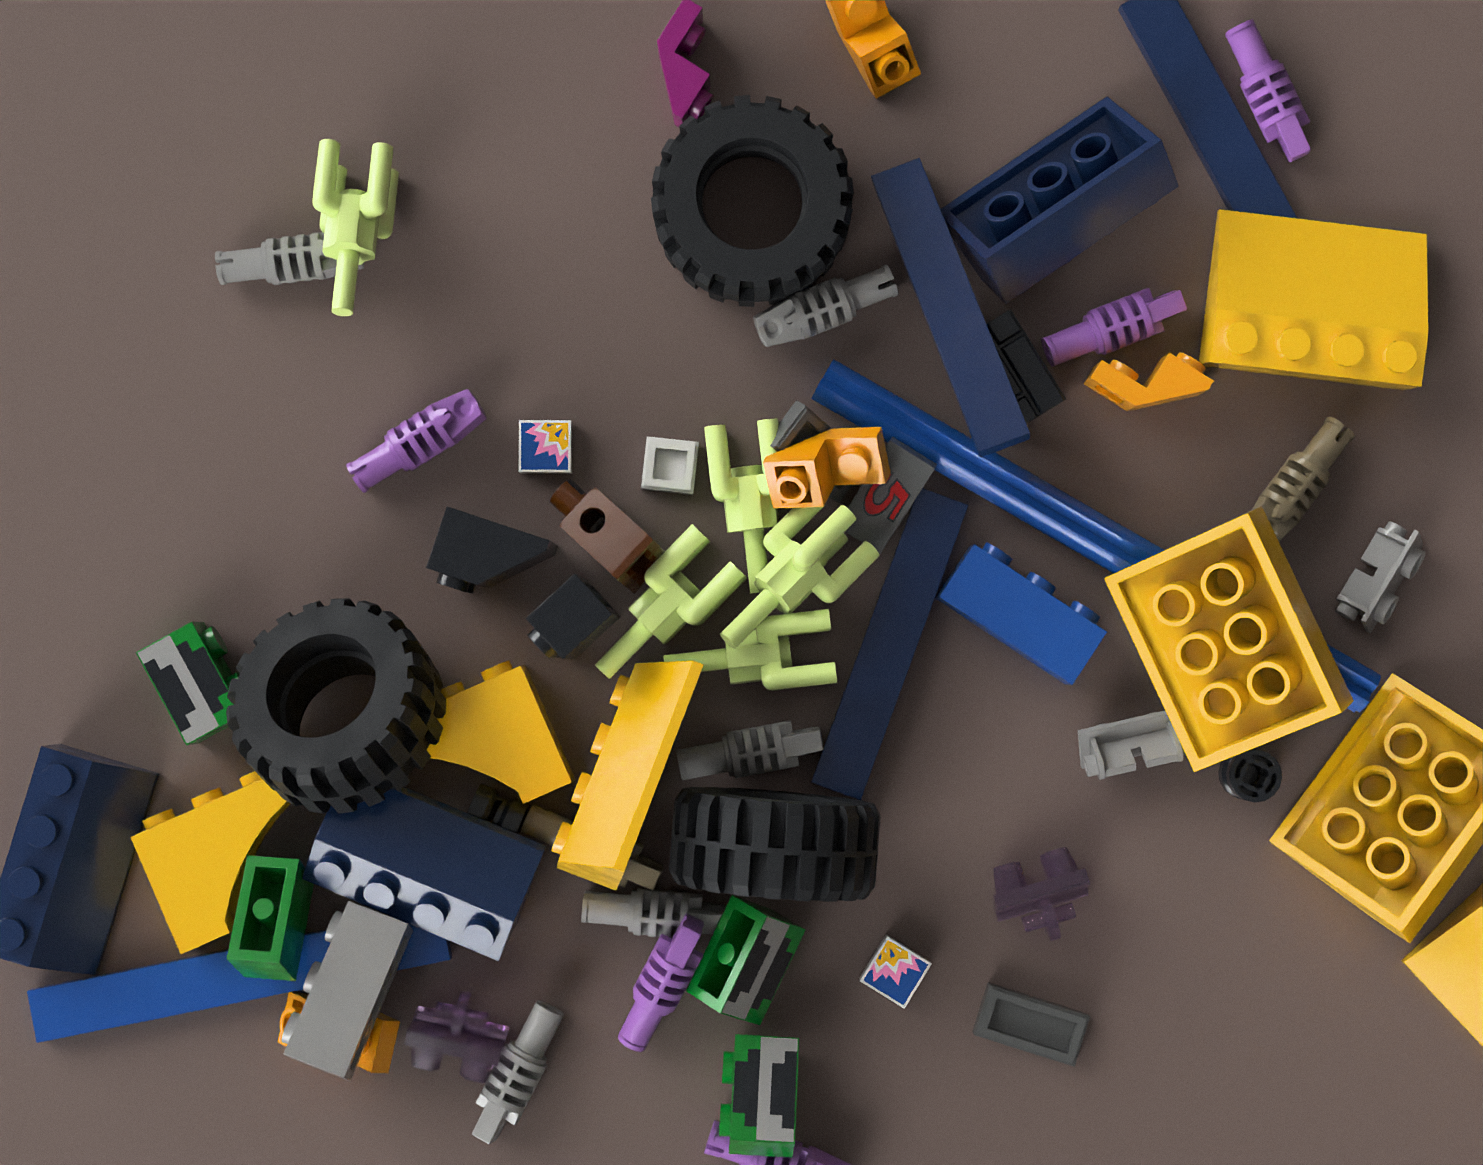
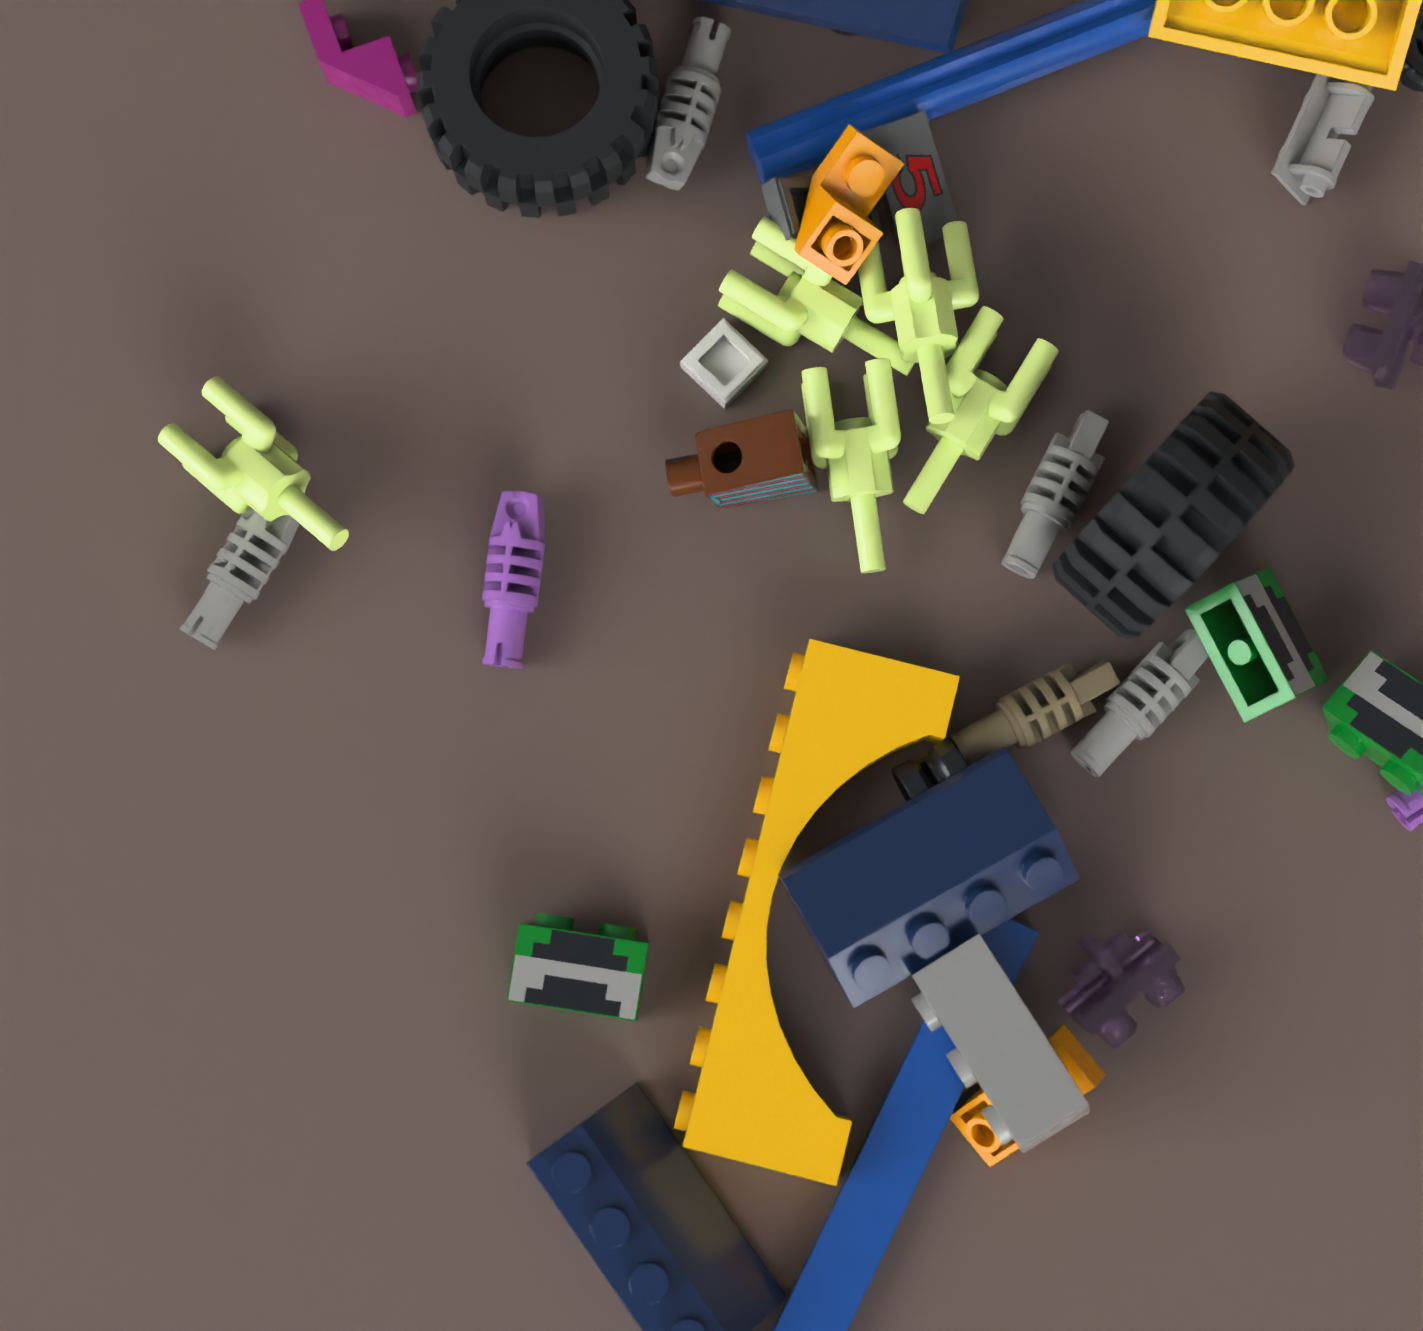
camera: 55 degrees left, 5 degrees down
black tyre [226,598,446,814] -> none
green brick [227,855,314,981] -> none
black slope [426,506,558,594] -> none
light grey hinge [472,1000,564,1144] -> none
tile [518,420,572,474] -> none
black brick [525,573,621,659] -> none
yellow slope [551,661,704,891] -> none
medium lavender hinge [618,913,704,1052] -> none
dark blue tile [811,488,968,800] -> none
tile [859,934,932,1009] -> none
blue brick [935,542,1107,685] -> none

